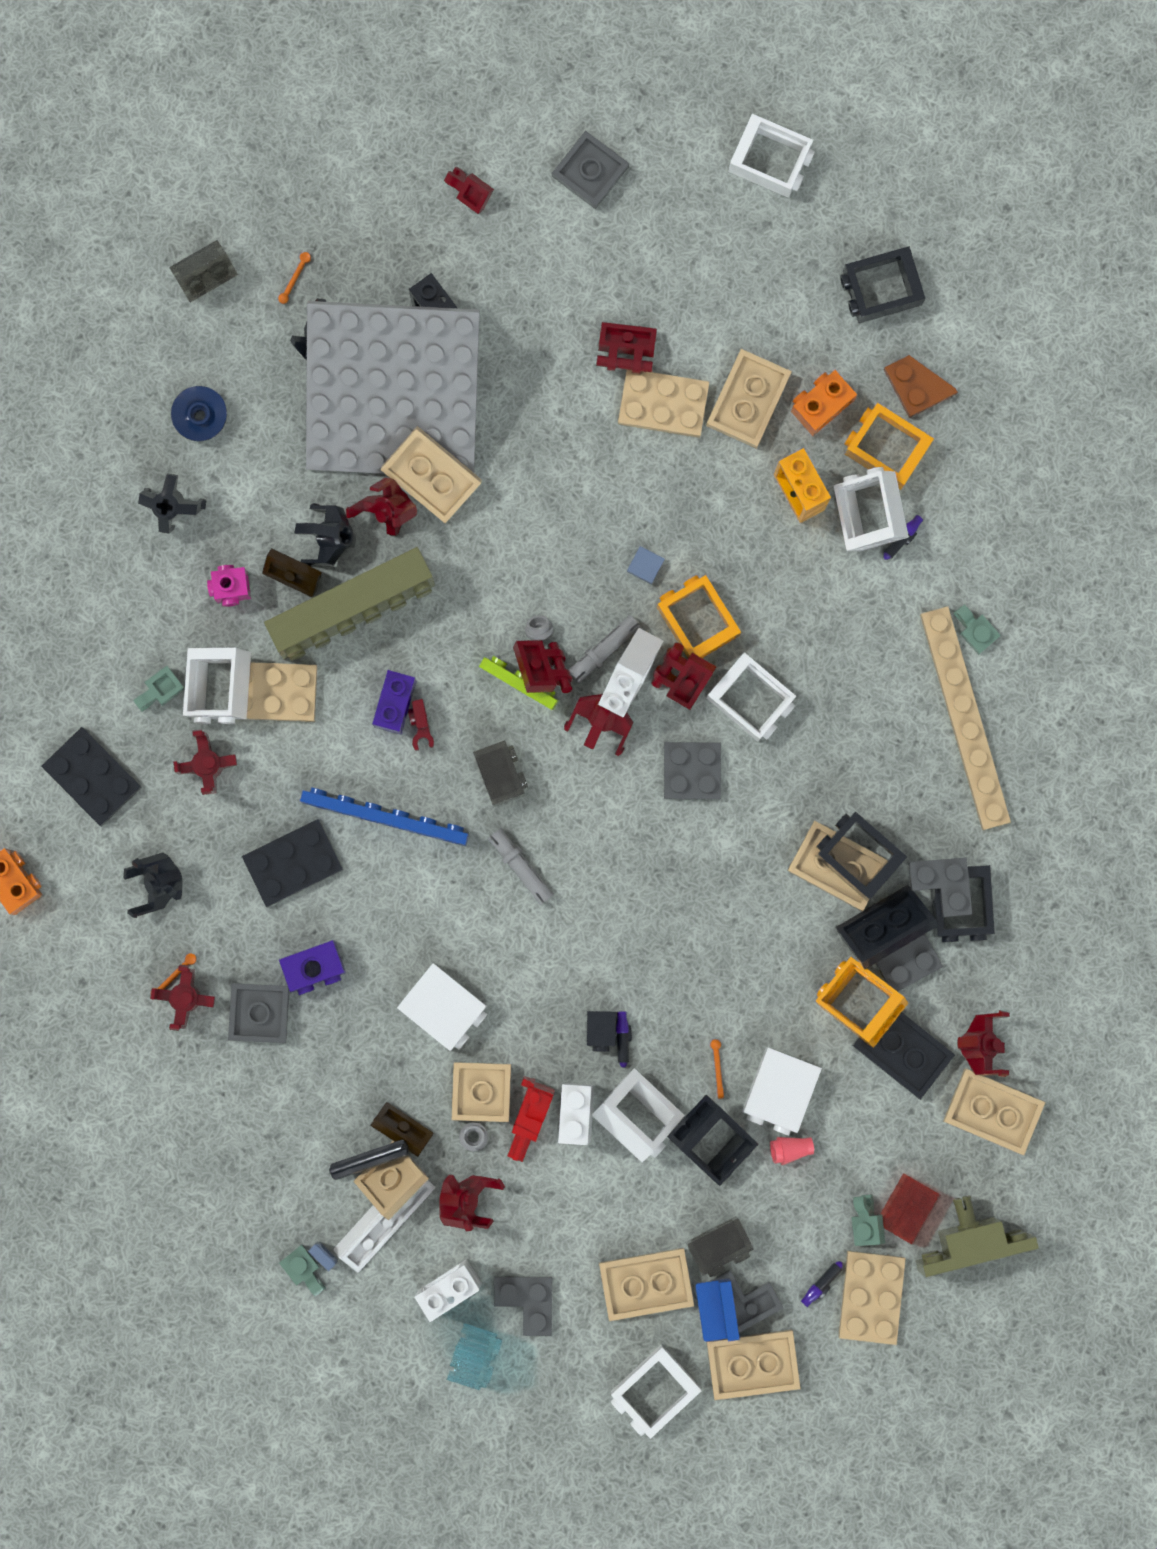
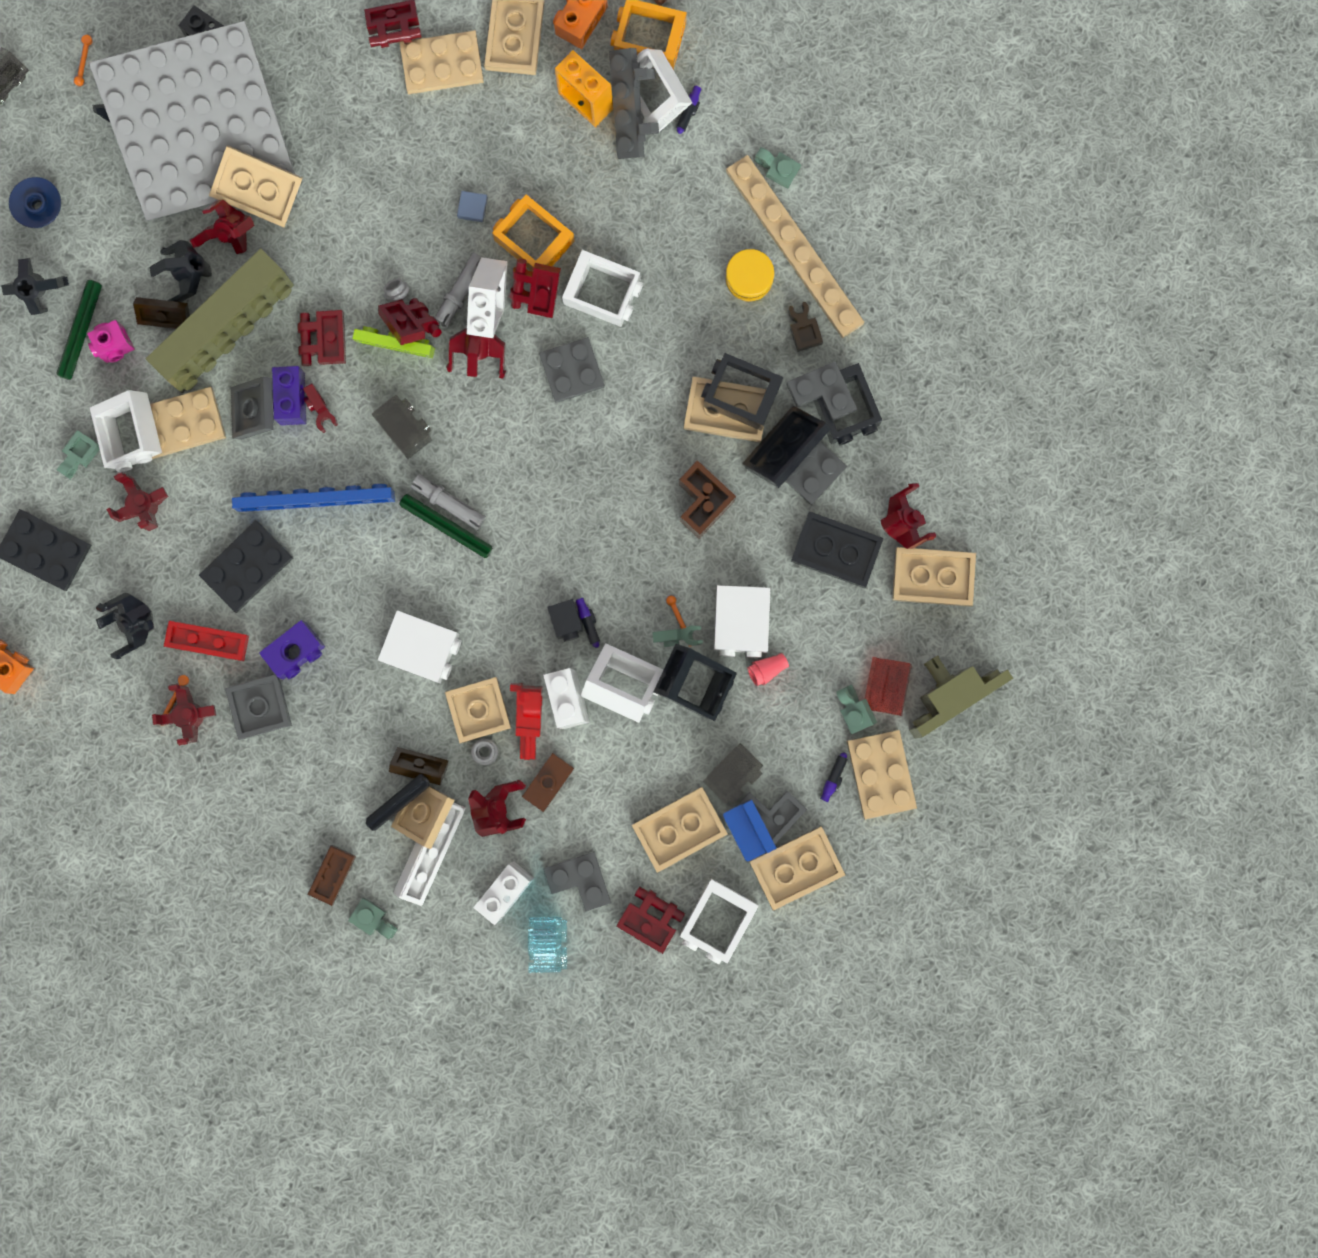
camera: 15 degrees left, 0 degrees up
sand blue tile [308,1242,338,1271] -> none
light orange window [816,957,909,1048] -> none
none -> dark green axle [56,280,102,380]
none -> red plate [163,621,249,661]
none -> dark grey plate [231,376,274,440]
none -> dark red plate [297,310,346,366]
none -> reddish brown plate [307,845,356,906]
none -> dark green axle [399,494,493,558]
none -> reddish brown plate [522,753,575,812]
none -> dark grey hinge [609,48,659,159]
none -> dark red plate [616,886,686,954]
none -> sand green plate [652,625,703,647]
none -> reddish brown brick [679,460,736,539]
none -> yellow head [725,249,774,301]
none -> dark brown plate [788,302,823,352]

